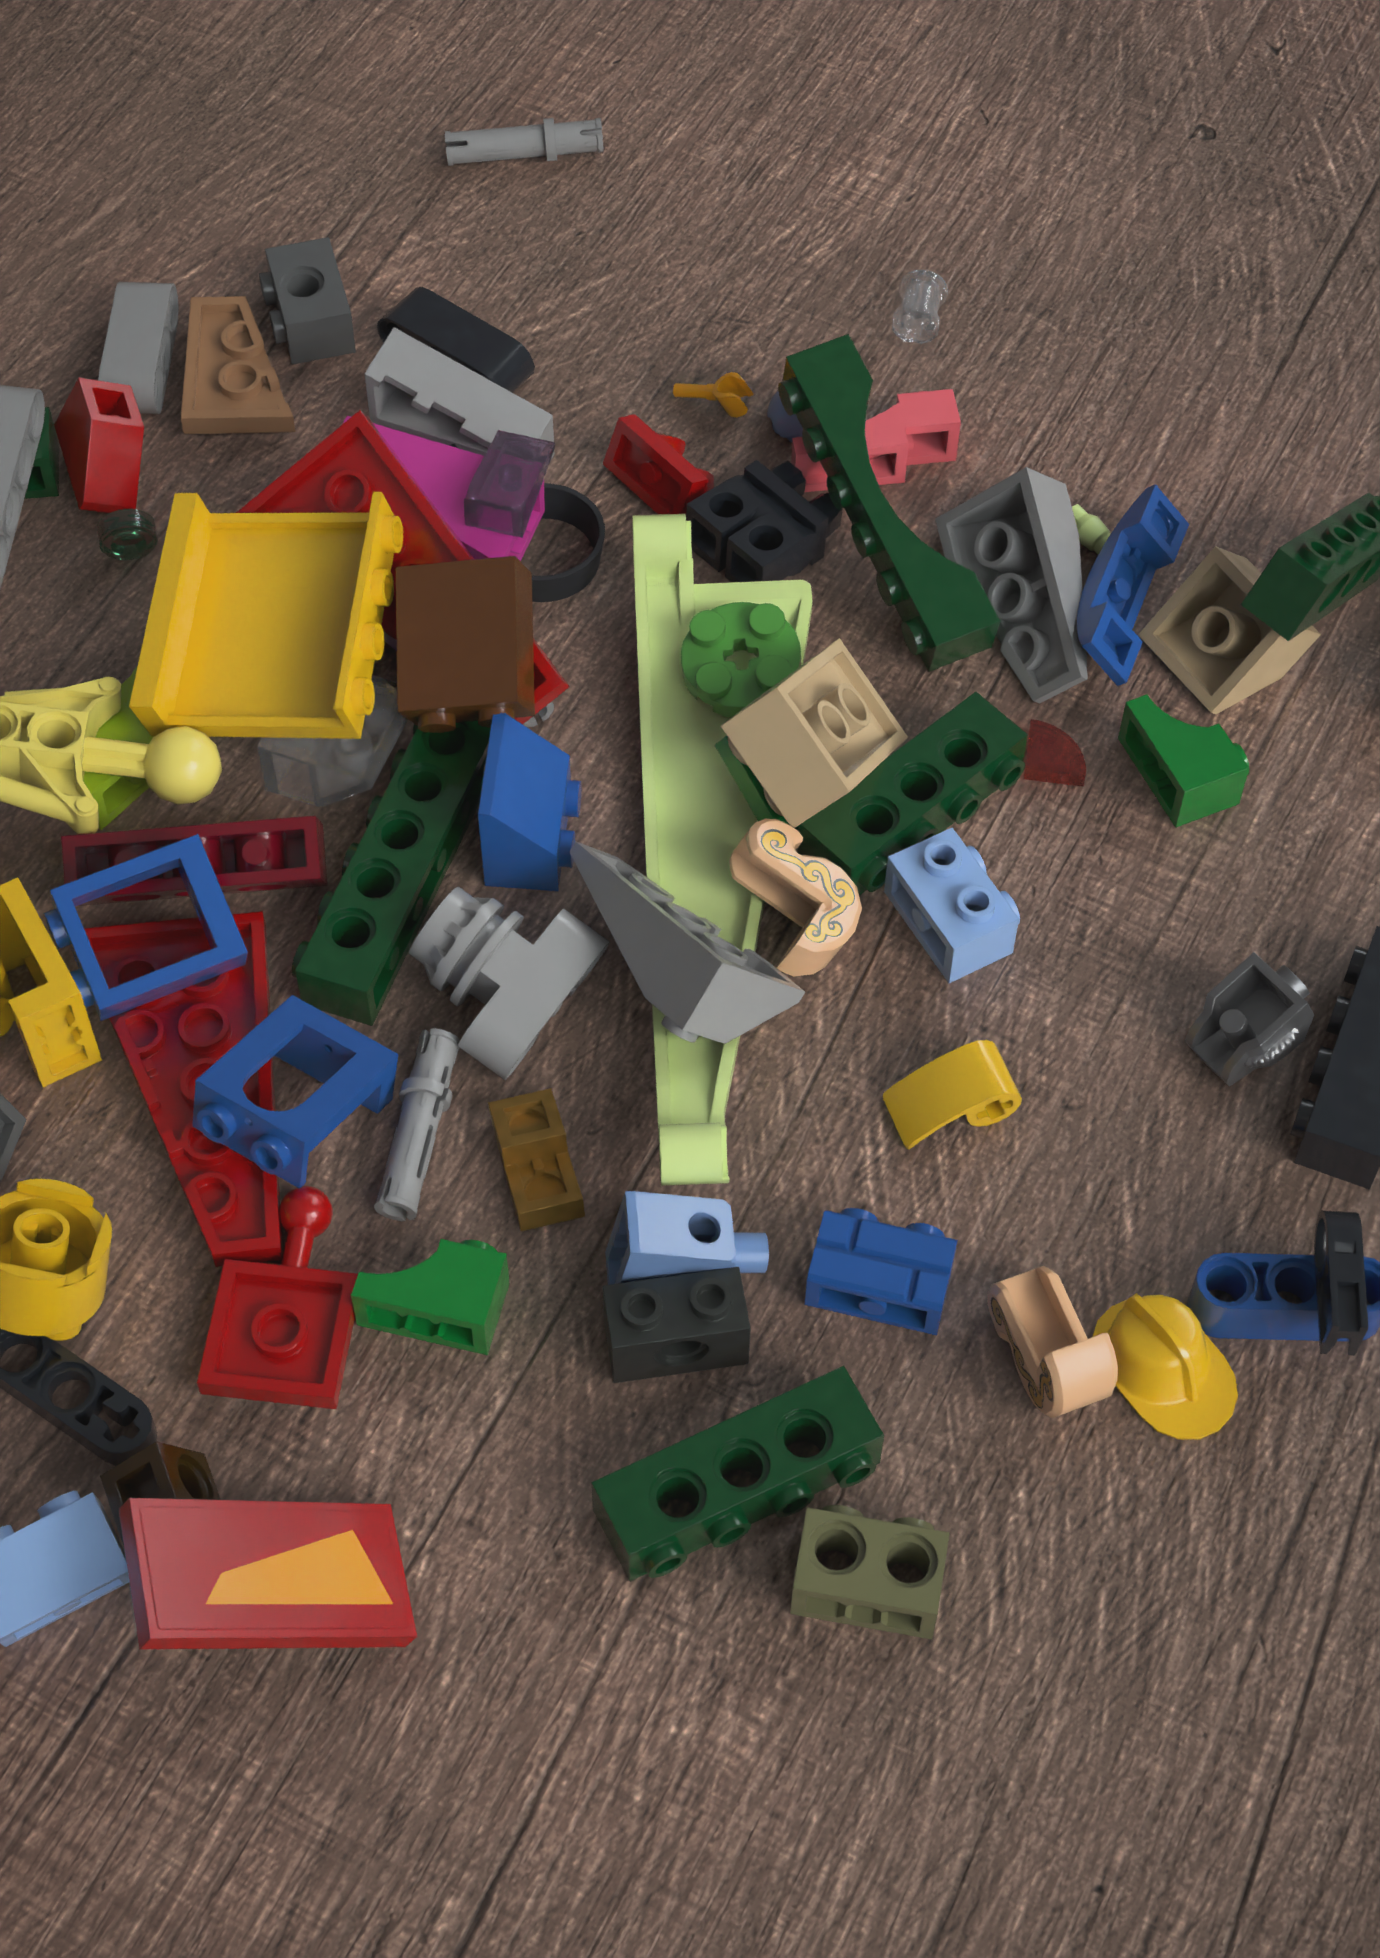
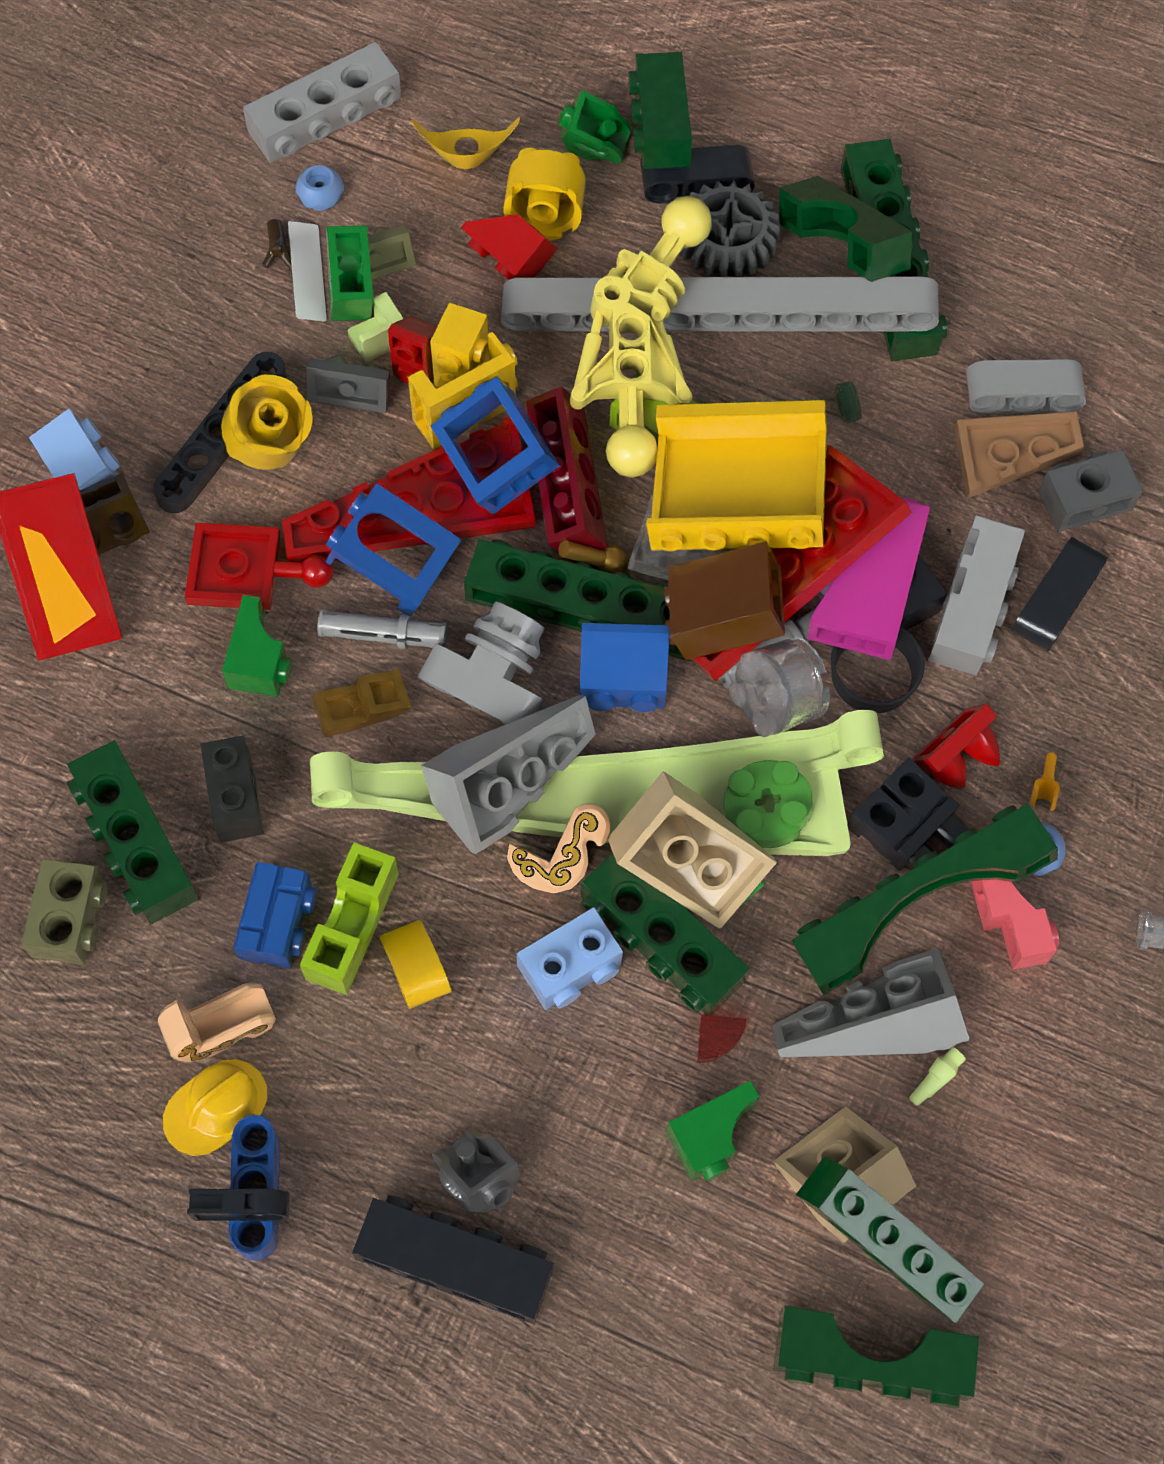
camera: 85 degrees right, 10 degrees up
red slope [54,377,144,514] -> none
clear purple slope [464,430,555,538] -> none
medium blue torso [605,1191,769,1285] -> none
blue slope [1077,484,1189,686] -> none
none -> lime arch [300,842,399,995]
none -> pearl gold bar [559,540,629,574]
none -> clear brick [729,639,830,737]

